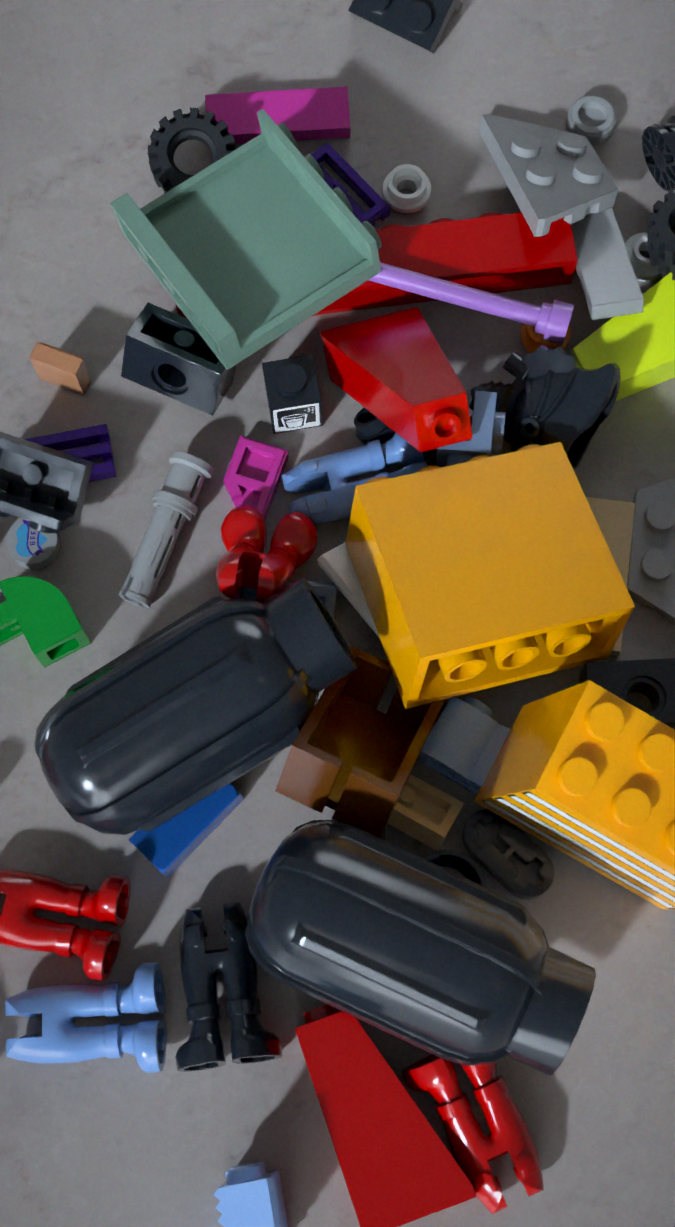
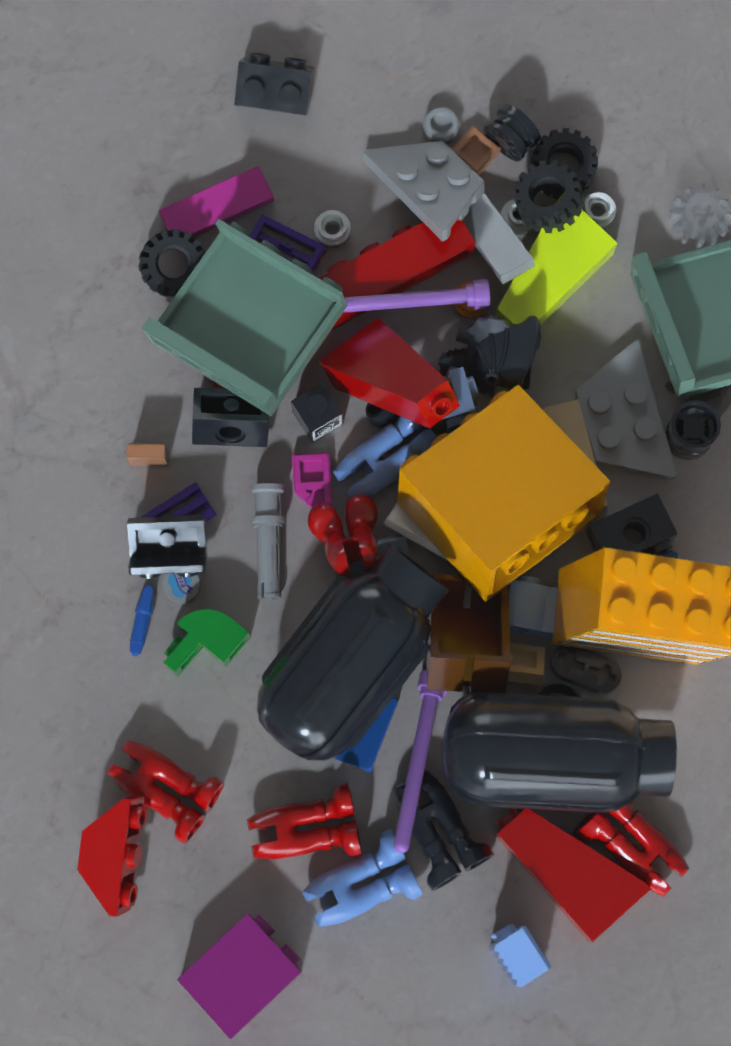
camera: 25 degrees left, 5 degrees up
none -> medium lavender piece [394,670,448,853]
none -> nougat tile [452,125,501,175]

